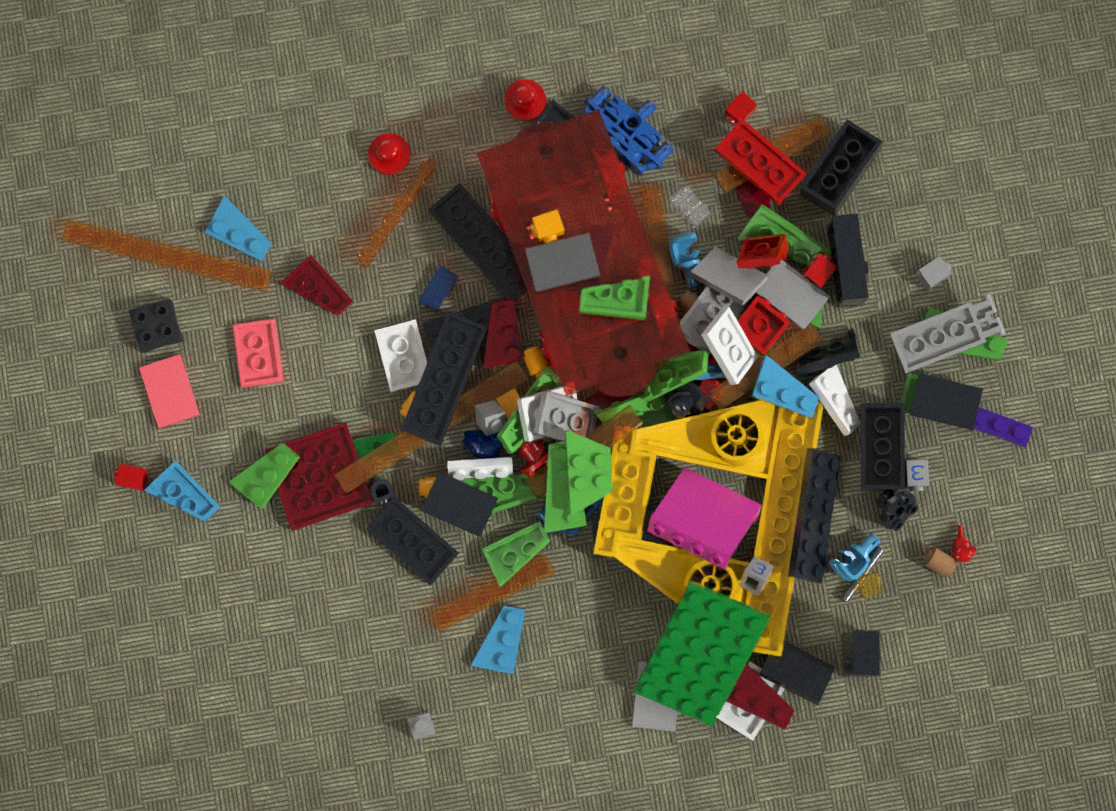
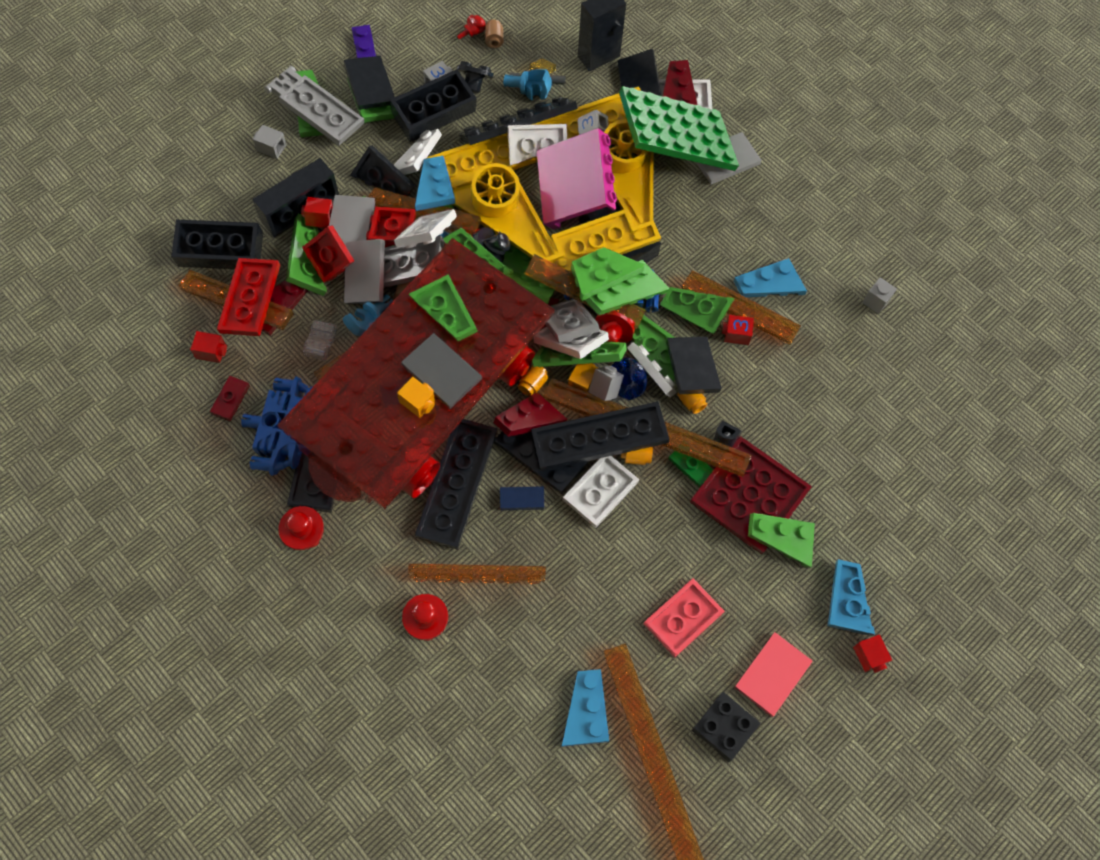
camera: 125 degrees left, 15 degrees down
dark red wing [280,255,354,316] -> none
black plate [366,496,459,586] -> none
none -> dark red plate [210,375,250,422]
none -> white wing [507,124,567,166]
none -> red brick [721,315,754,345]

